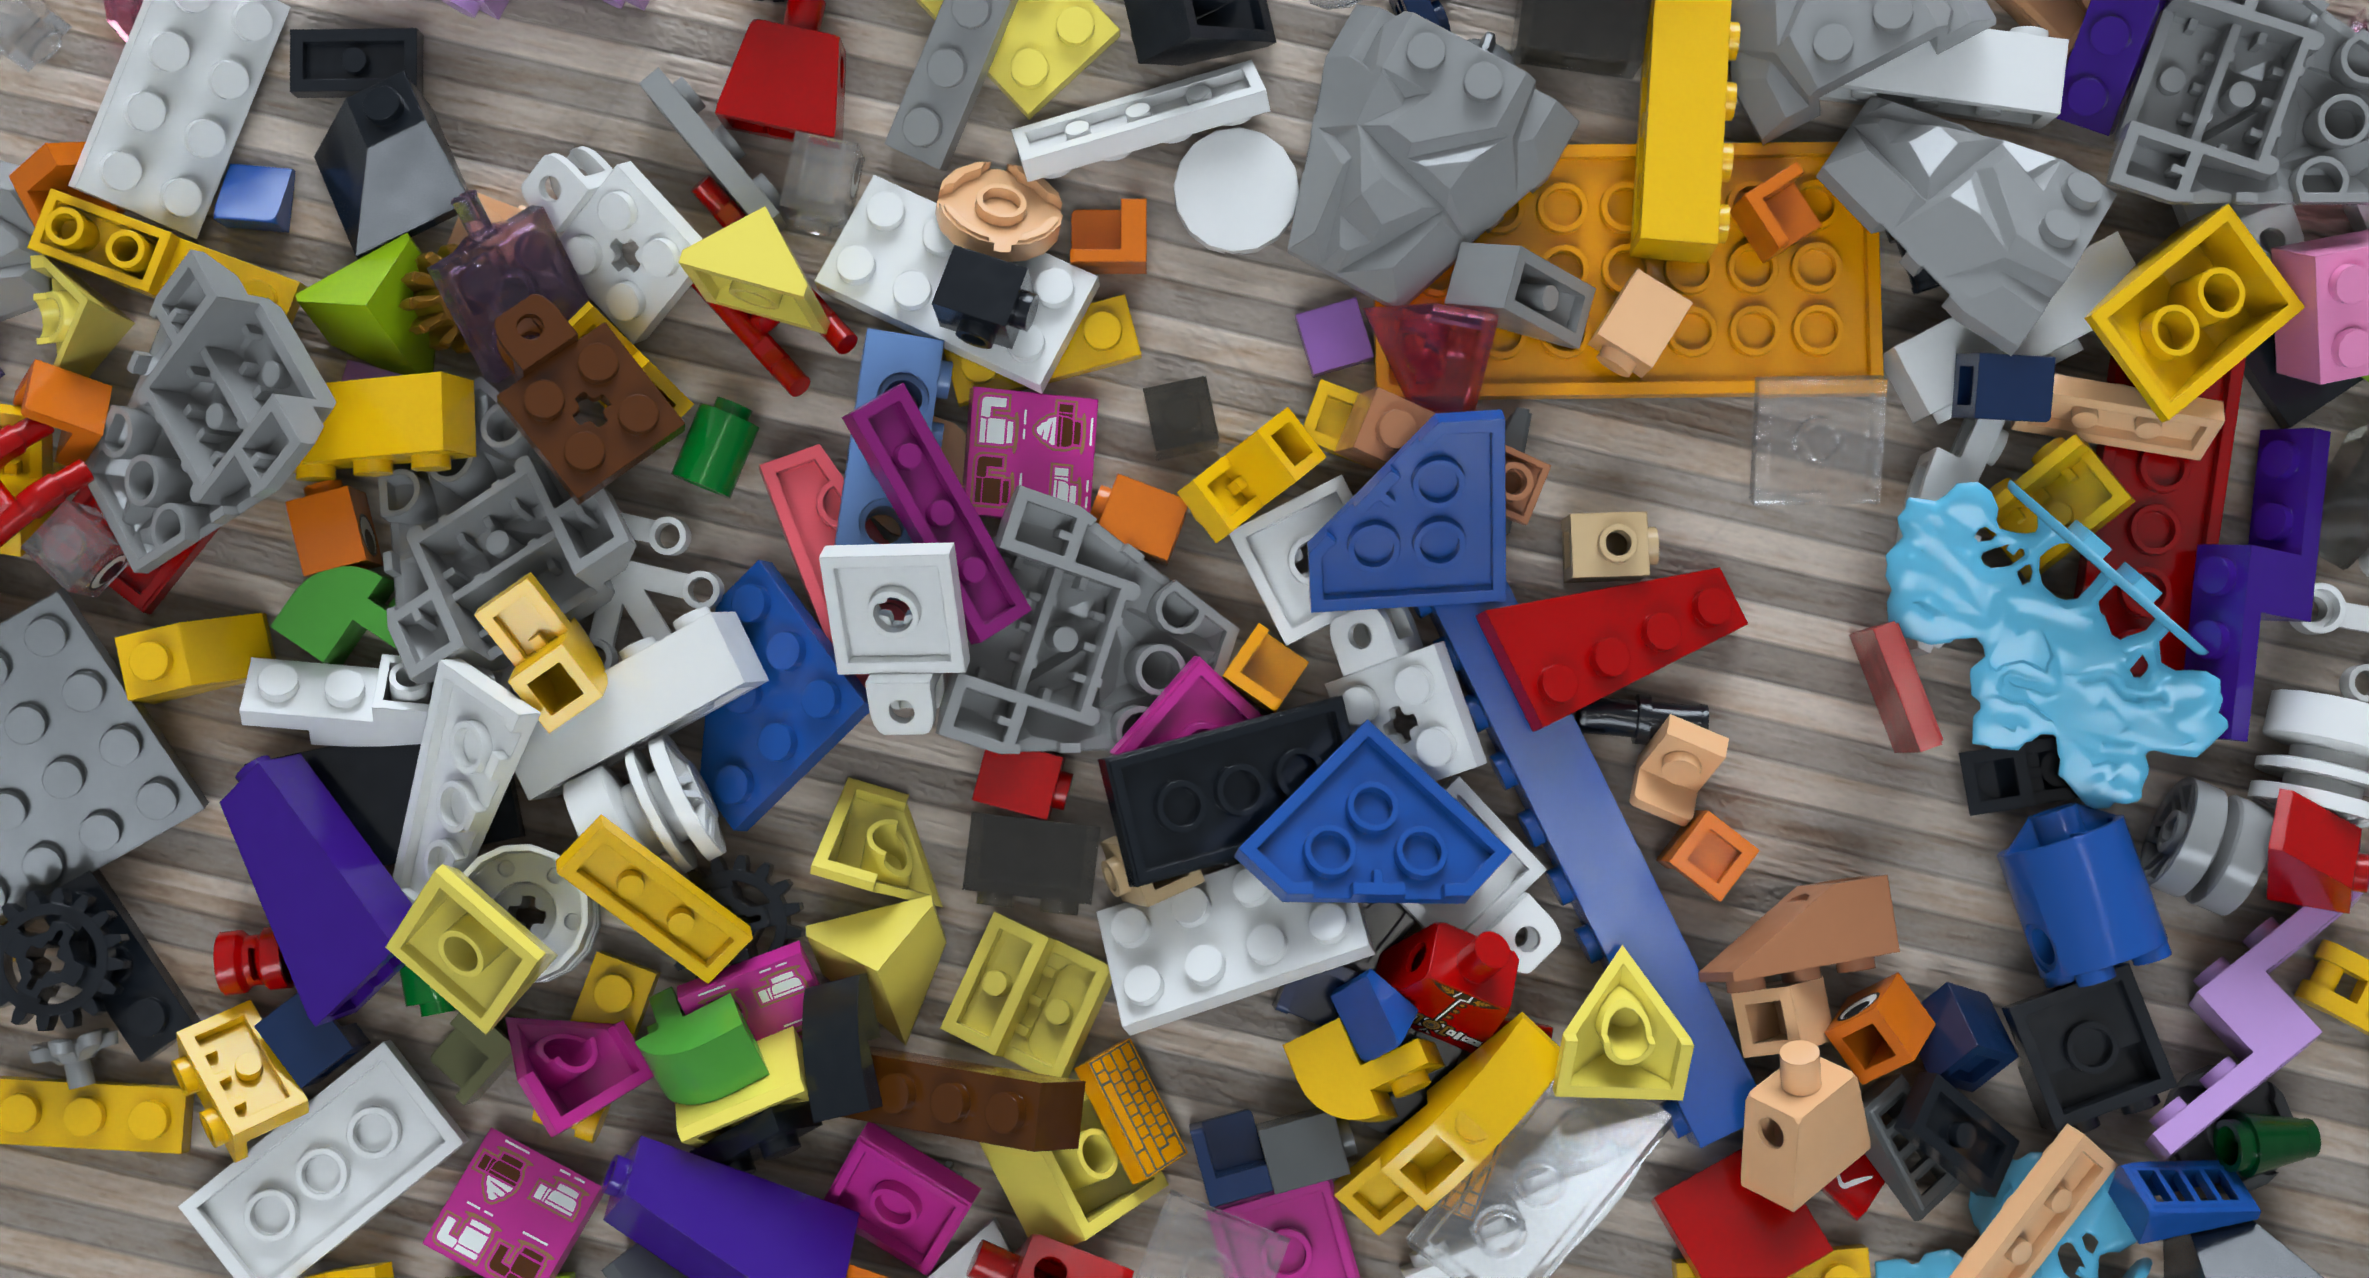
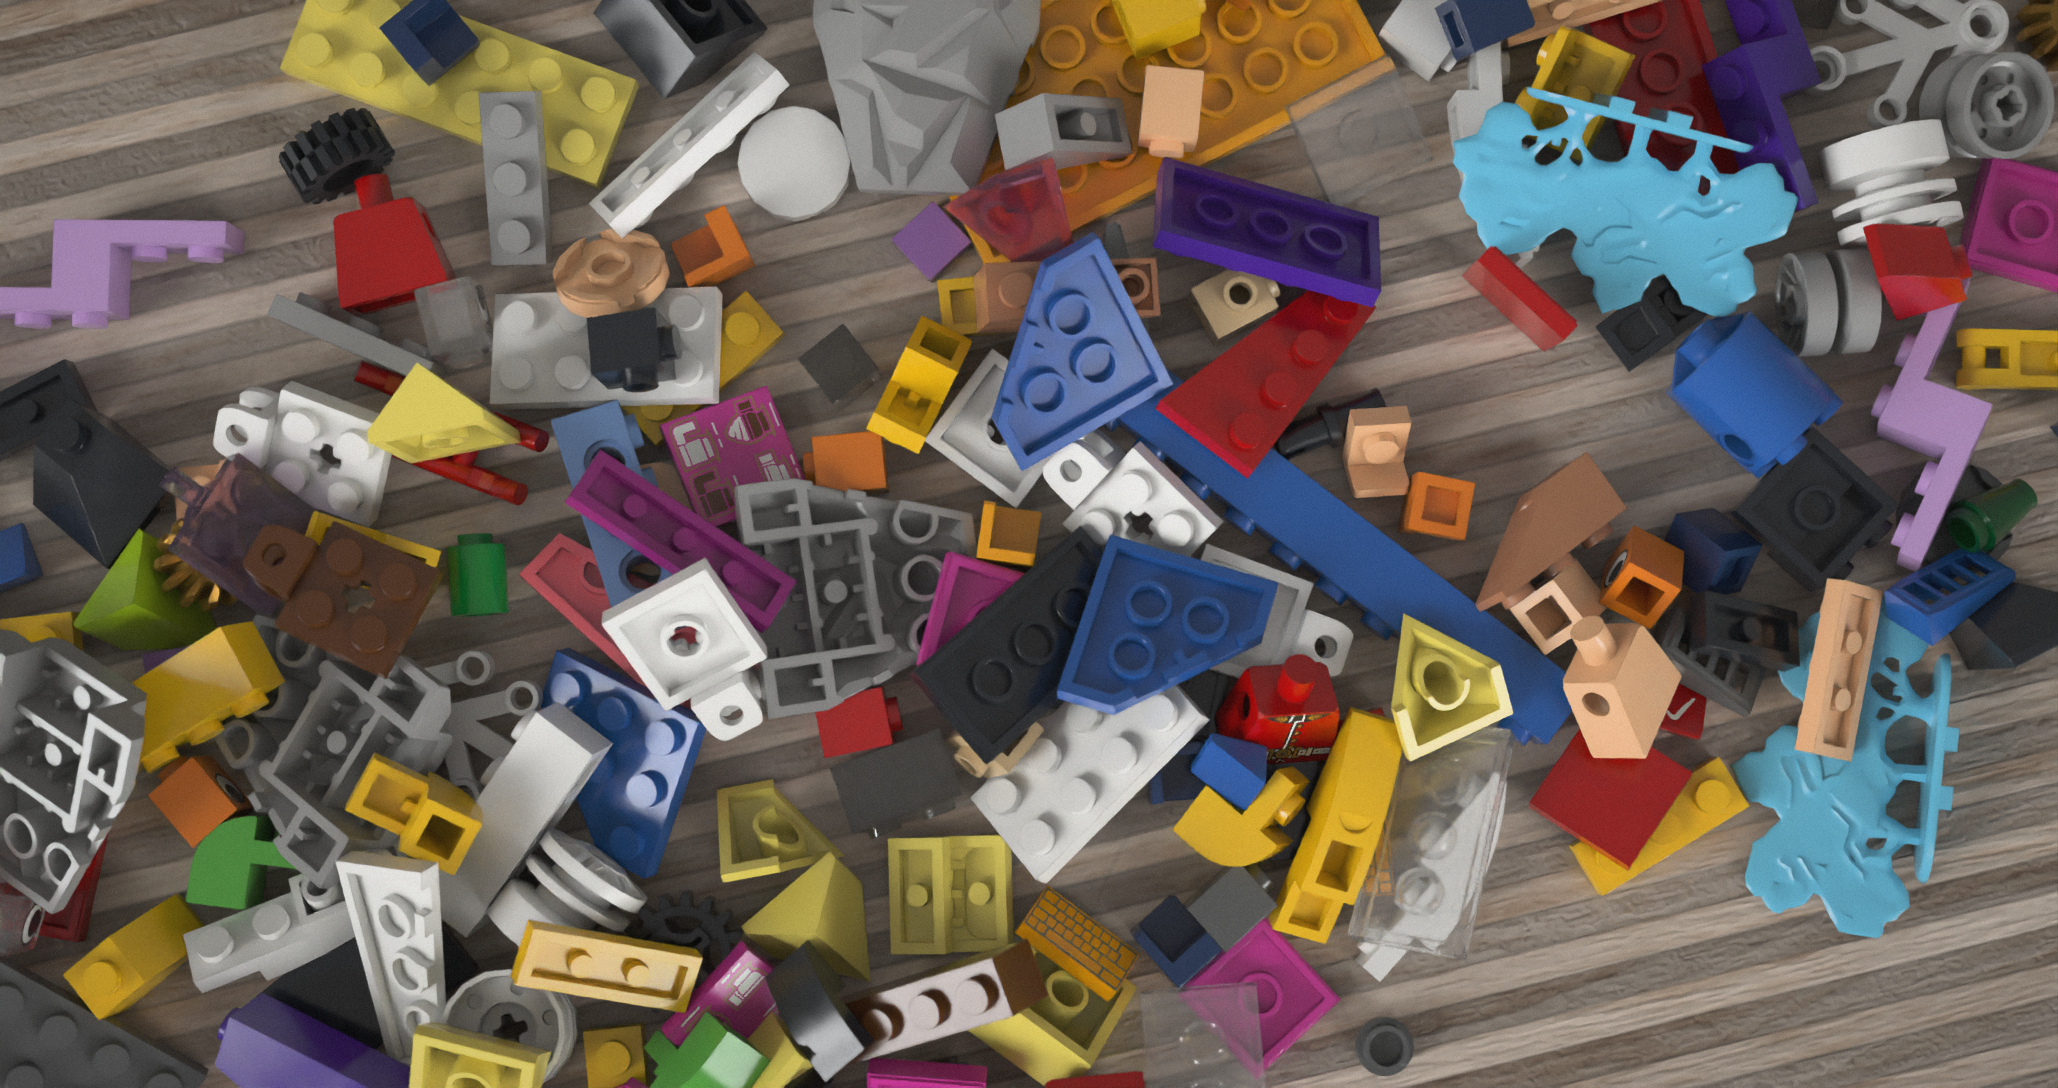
camera: 20 degrees left, 0 degrees up
none -> dark purple plate [1152,157,1381,307]

